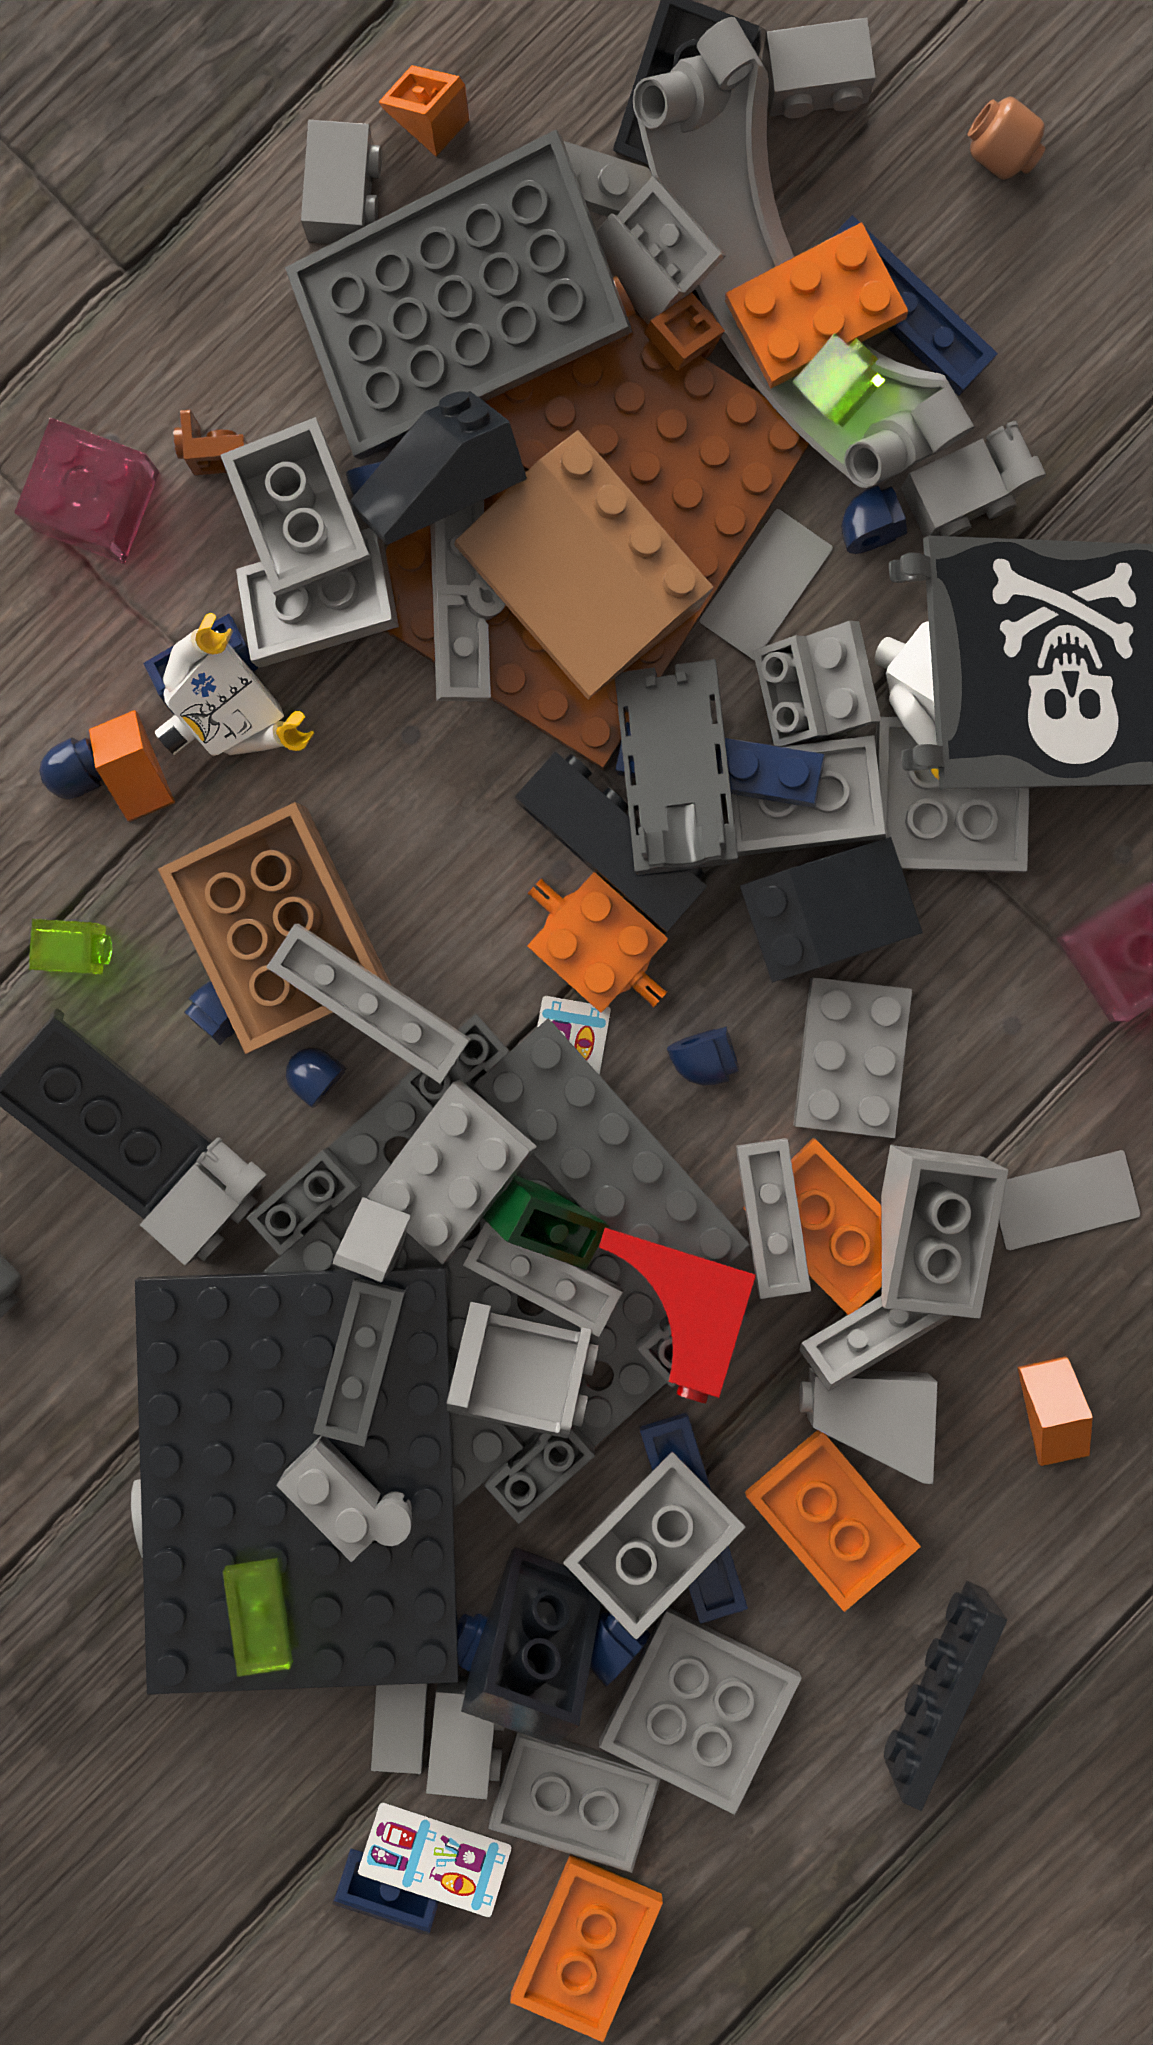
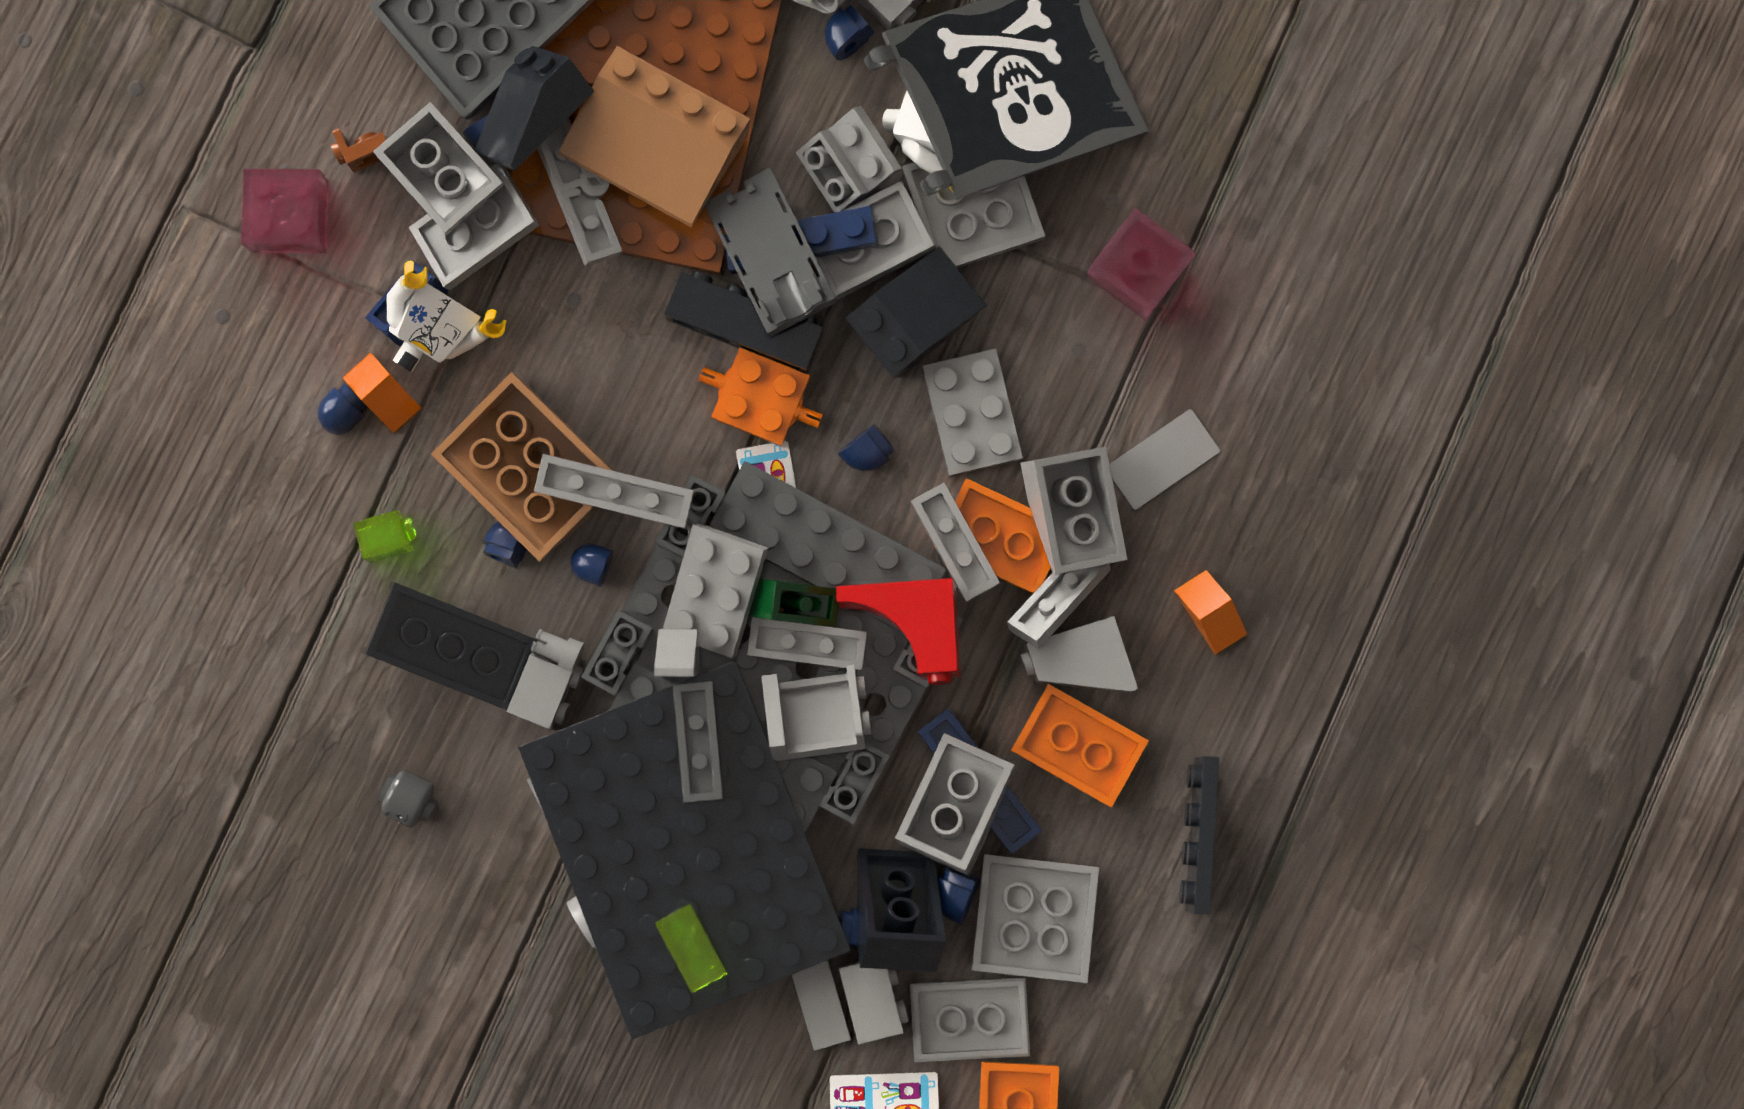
camera: 25 degrees left, 5 degrees down
light grey hinge [276,1436,413,1562] -> none
light grey sticker [699,509,833,660] -> none

